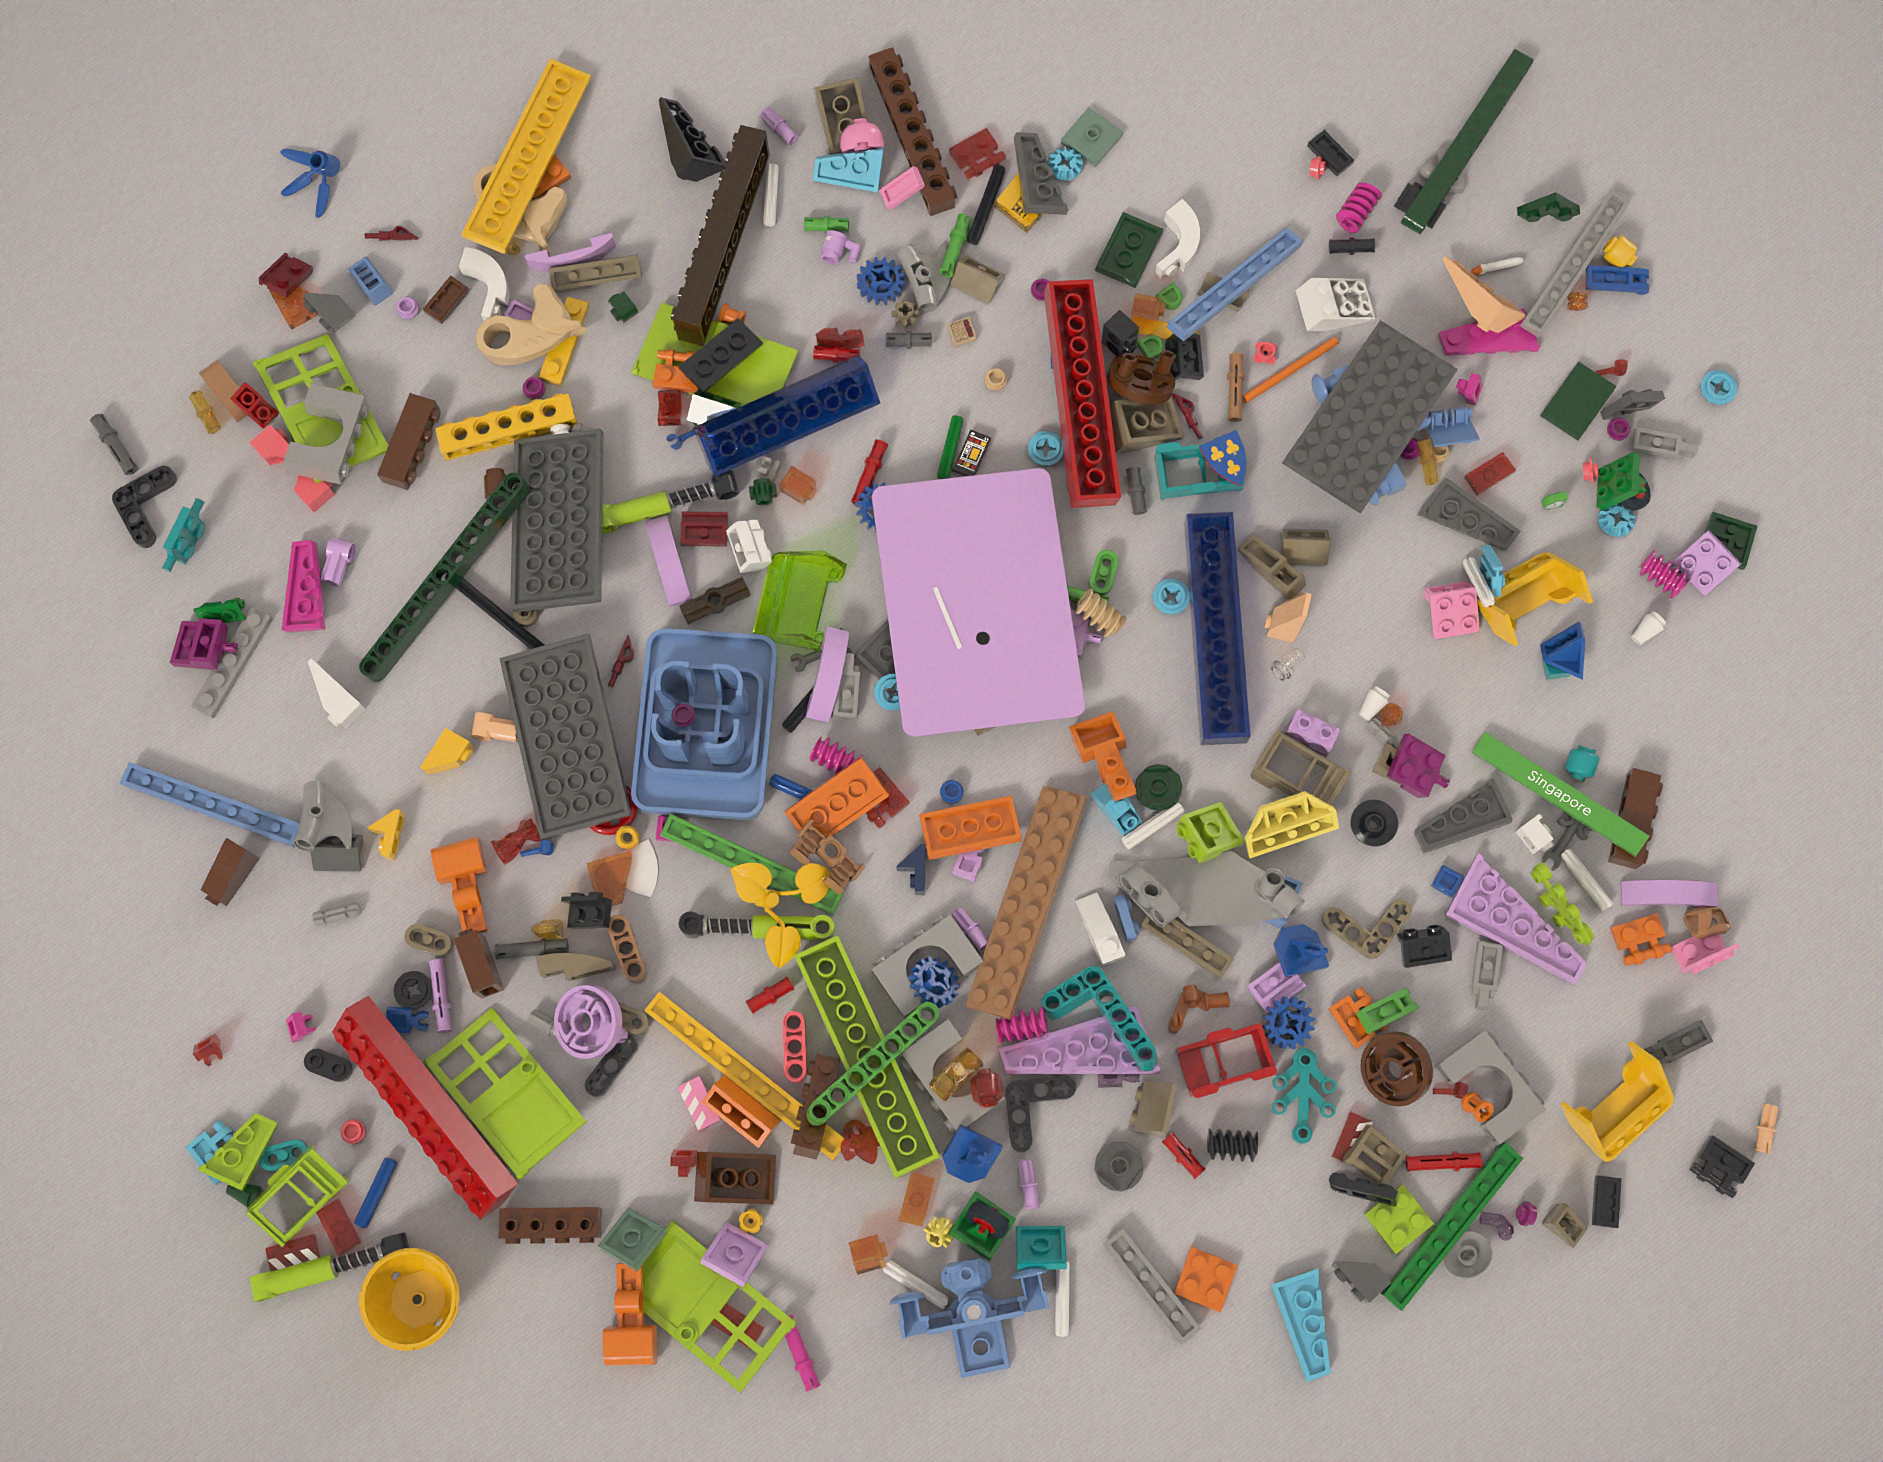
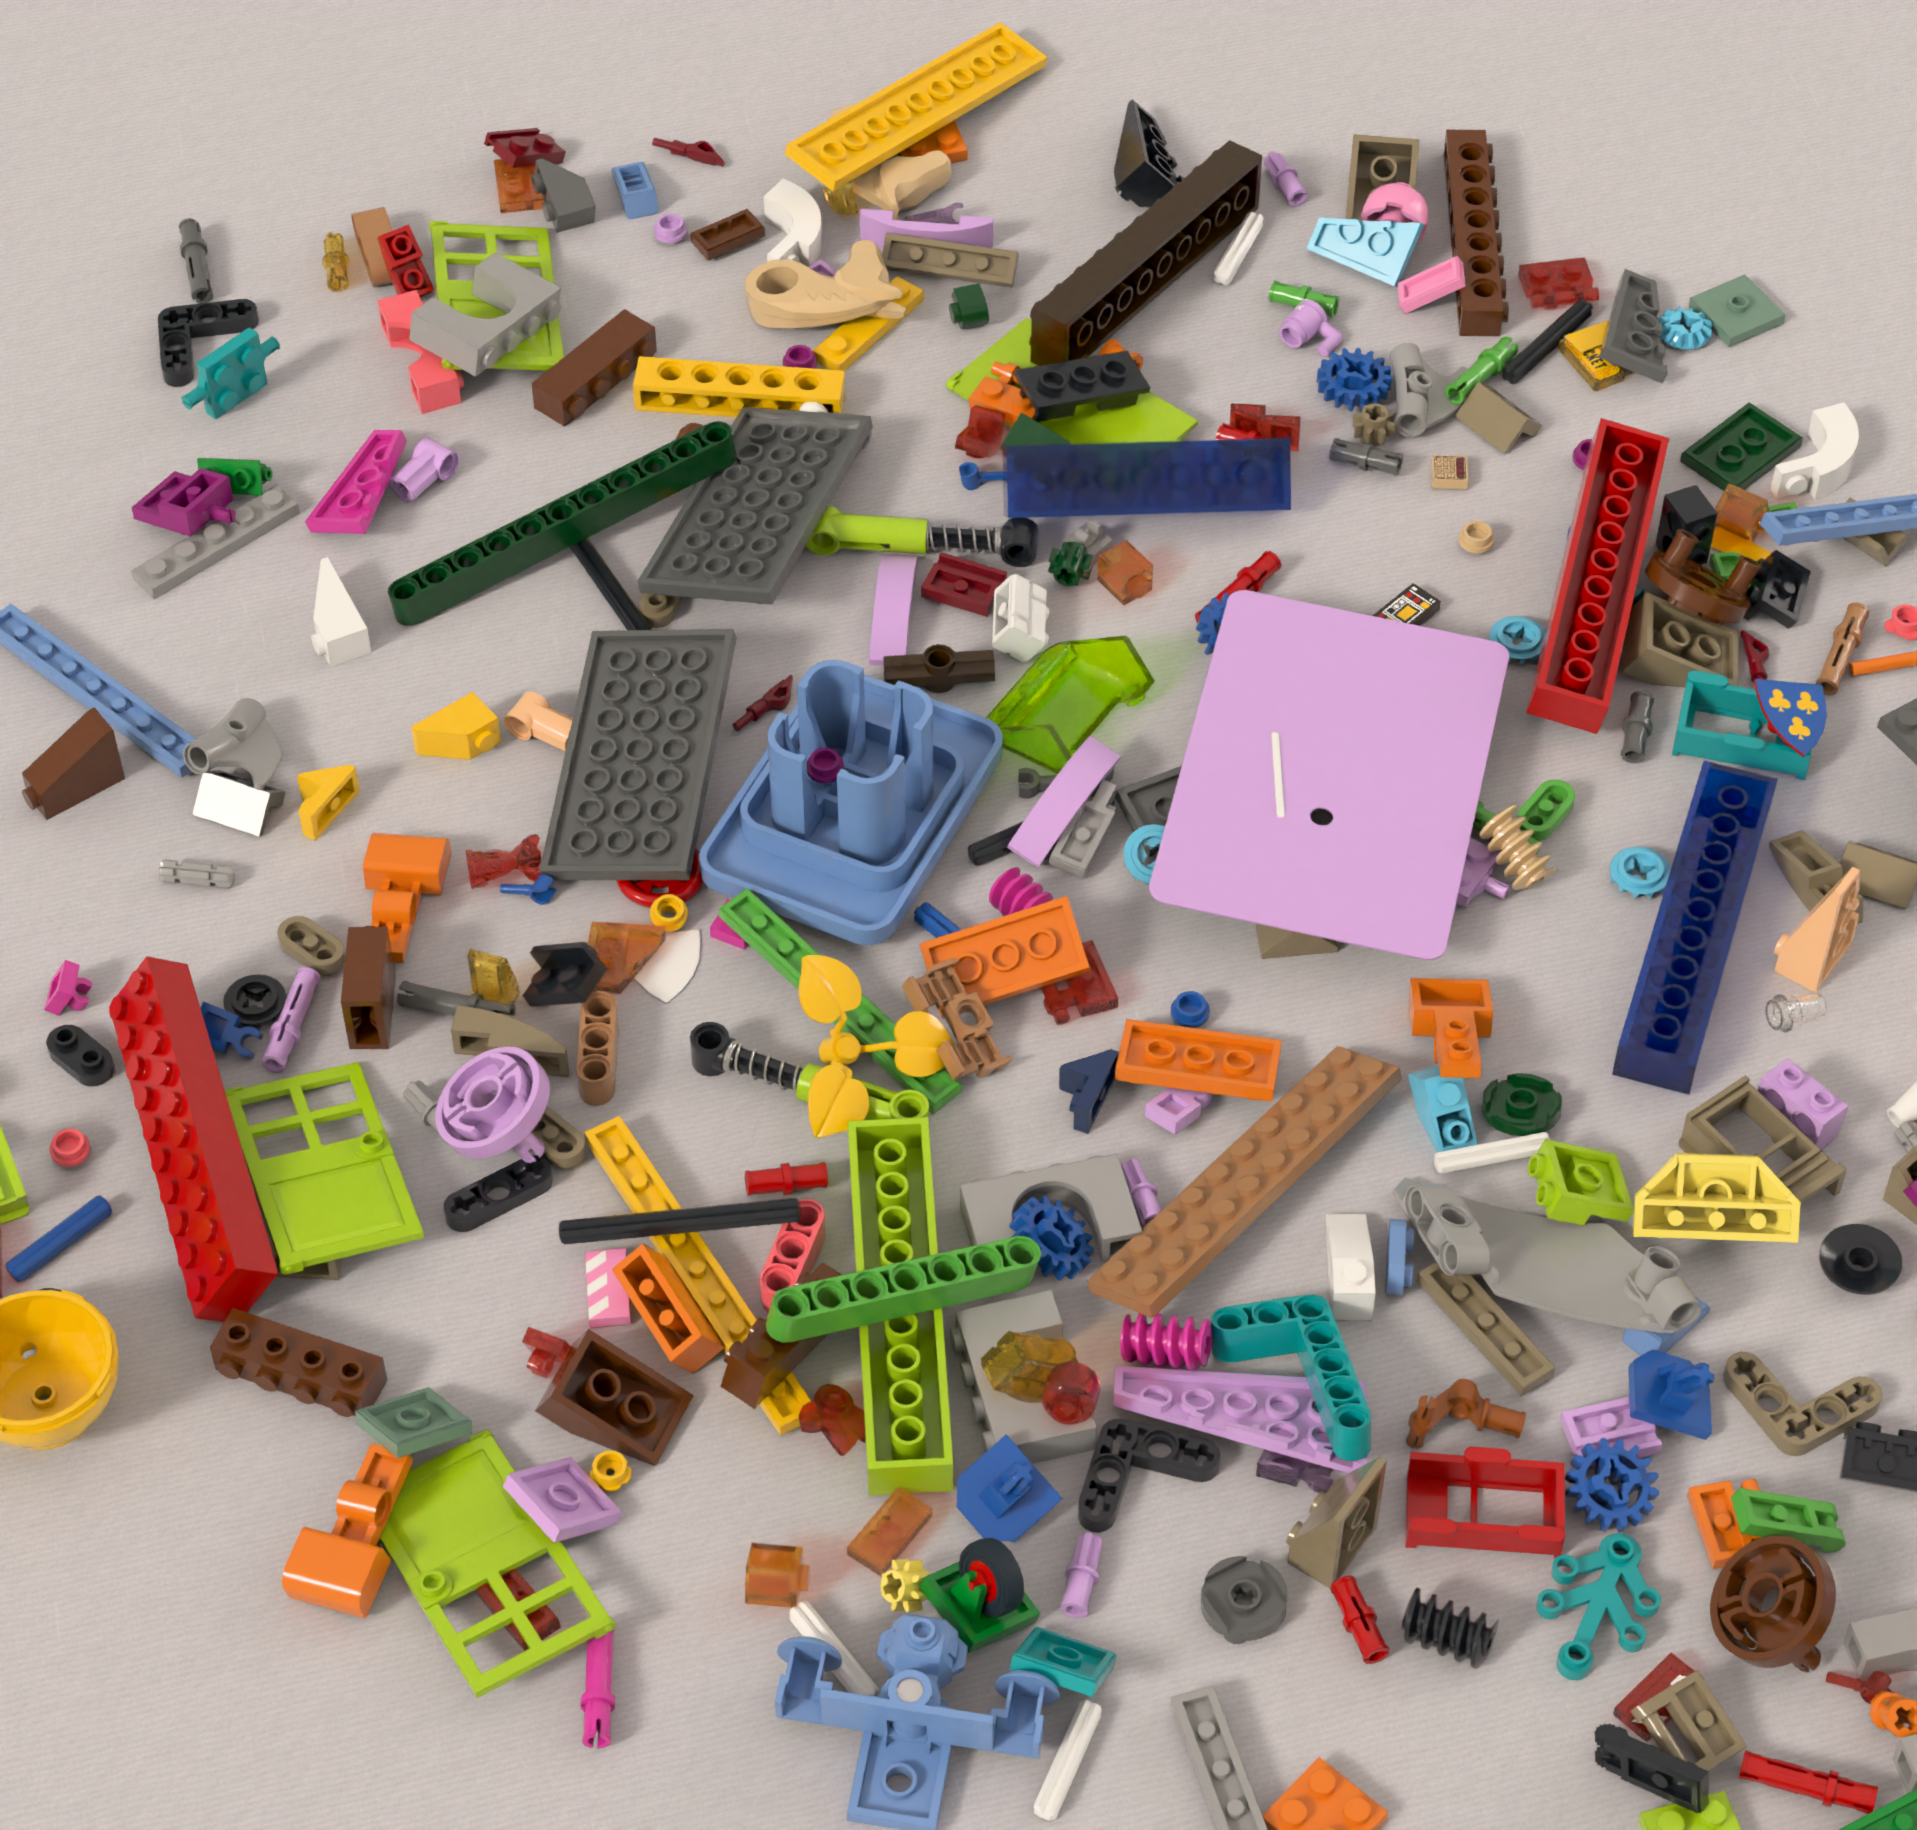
camera: 20 degrees right, 25 degrees down
blue plant [280,149,340,218] -> none
green axle [937,415,963,479] -> none
none -> black axle [559,1198,801,1244]
none -> clear purple plate [904,202,964,224]

